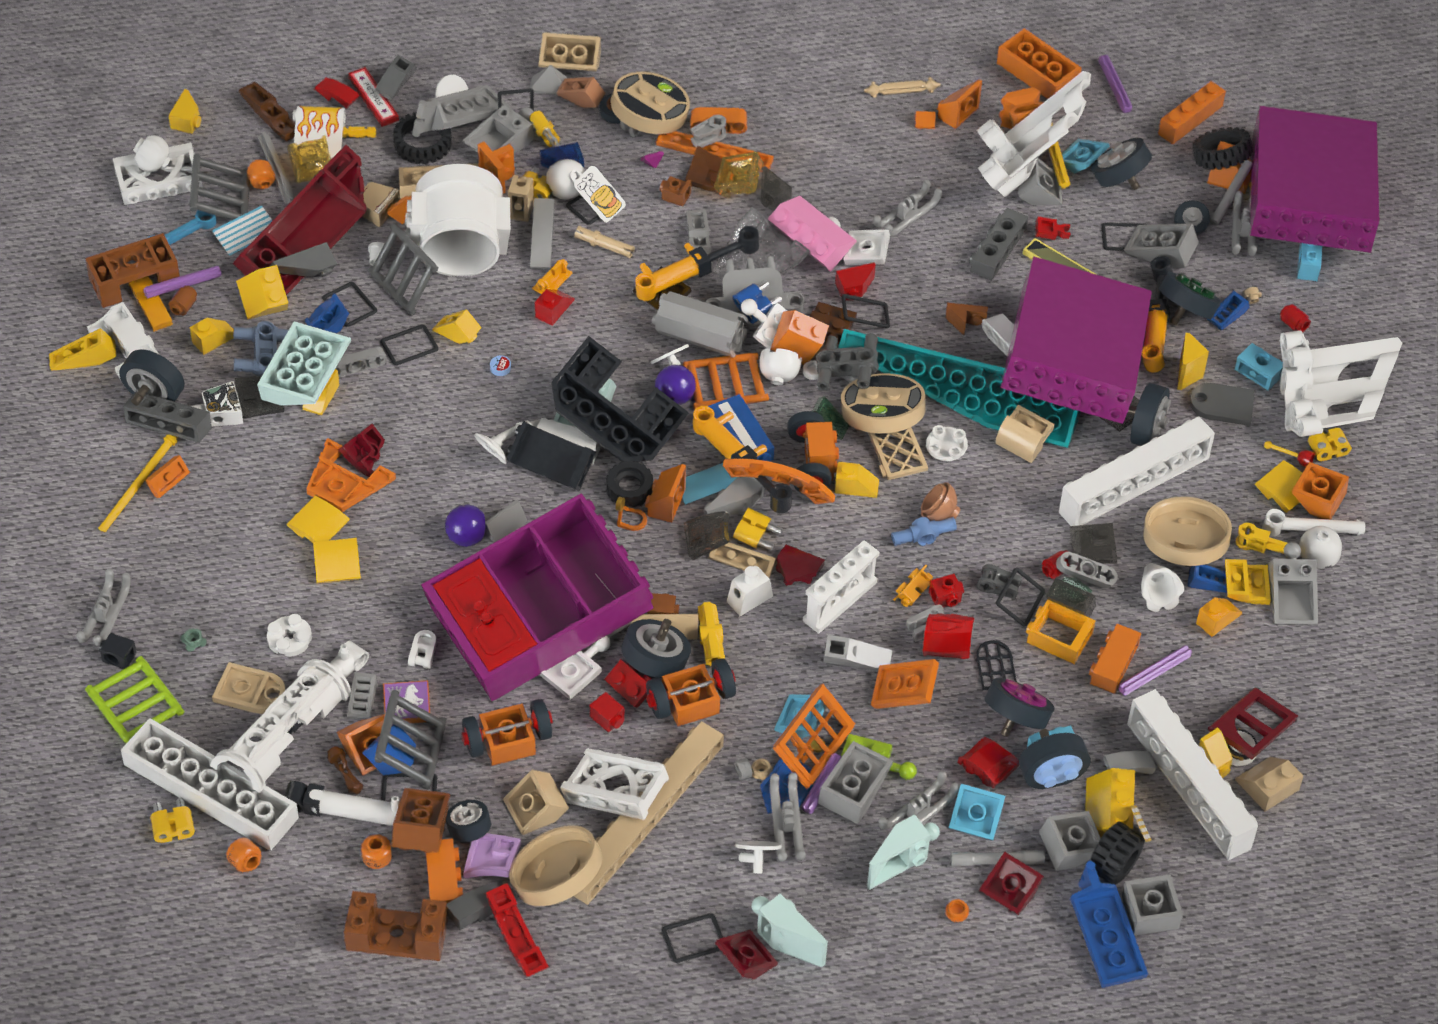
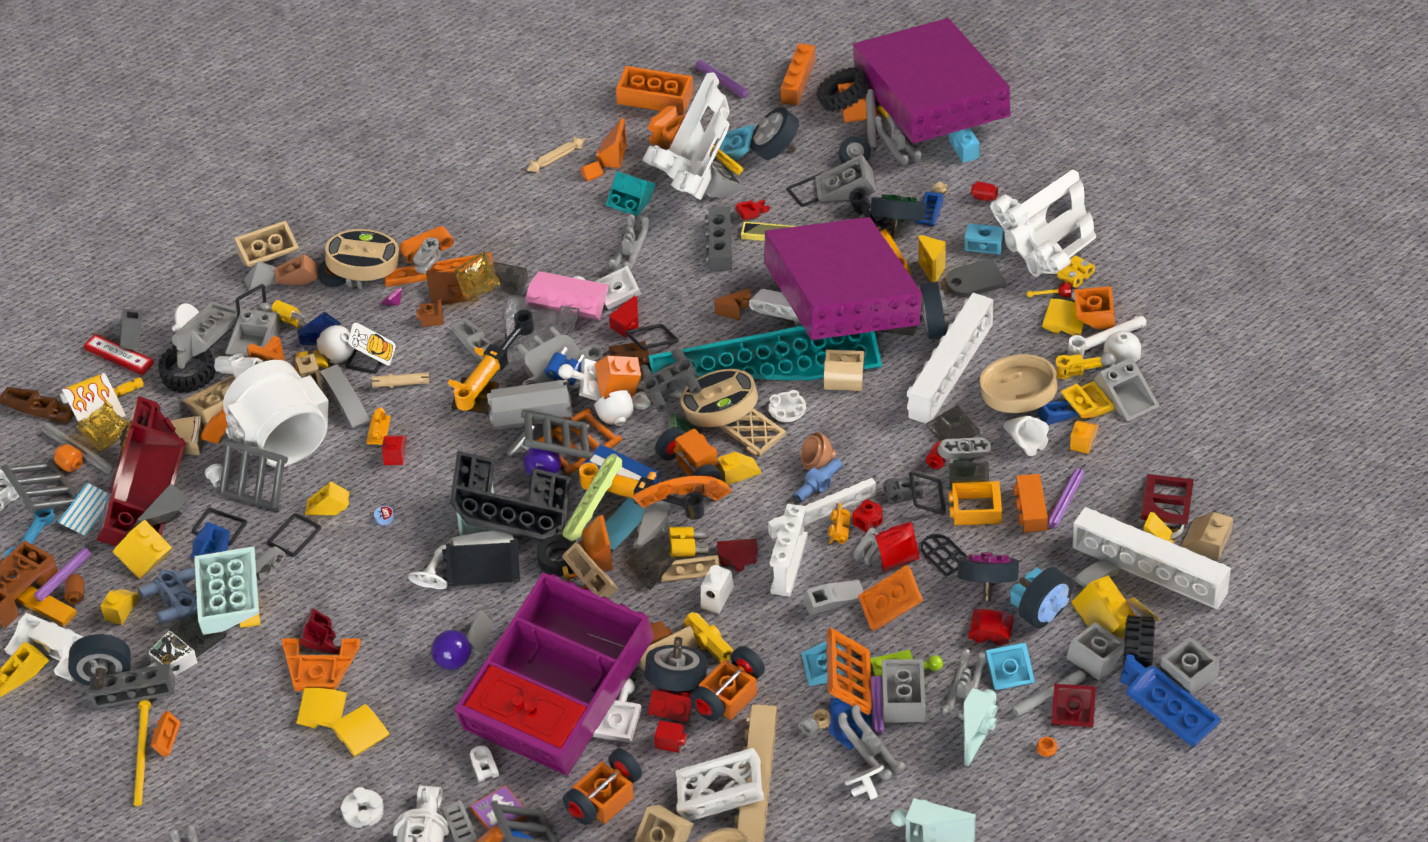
camera: 25 degrees left, 5 degrees down
red slope [314,77,360,109] -> none
none -> white piece [214,353,263,378]
none -> dark grey bar [521,411,593,459]
none -> tan slope [562,542,618,598]
none -> yellowish green piece [563,454,622,541]
none -> teal slope [606,171,656,216]
none -> white plate [768,478,876,539]

